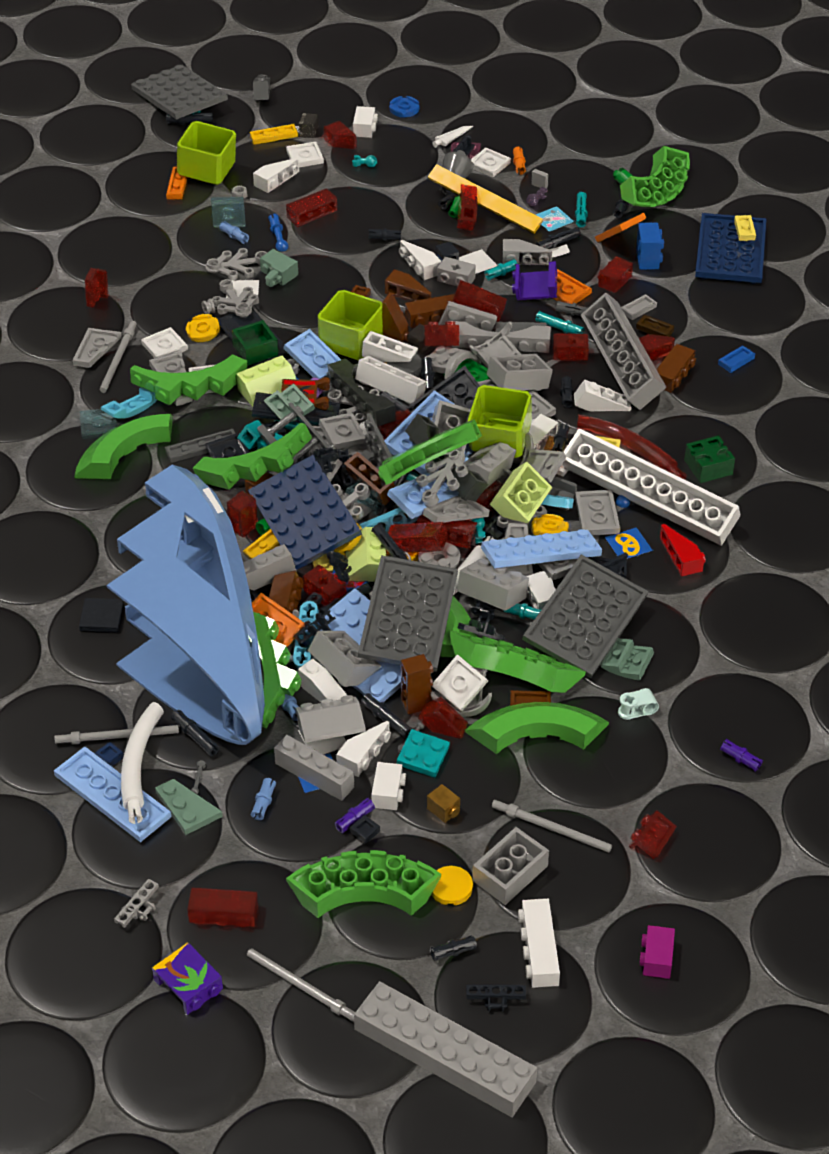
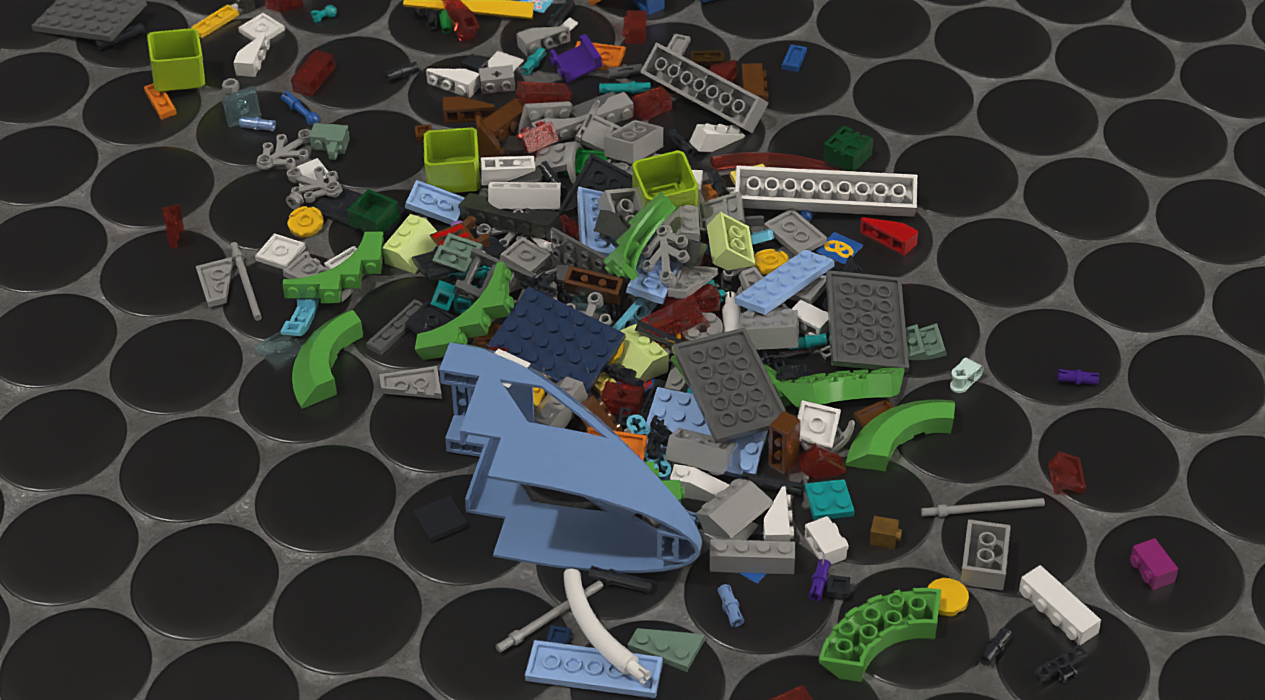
camera: 30 degrees left, 0 degrees up
dark grey hinge [191,760,205,794] -> none

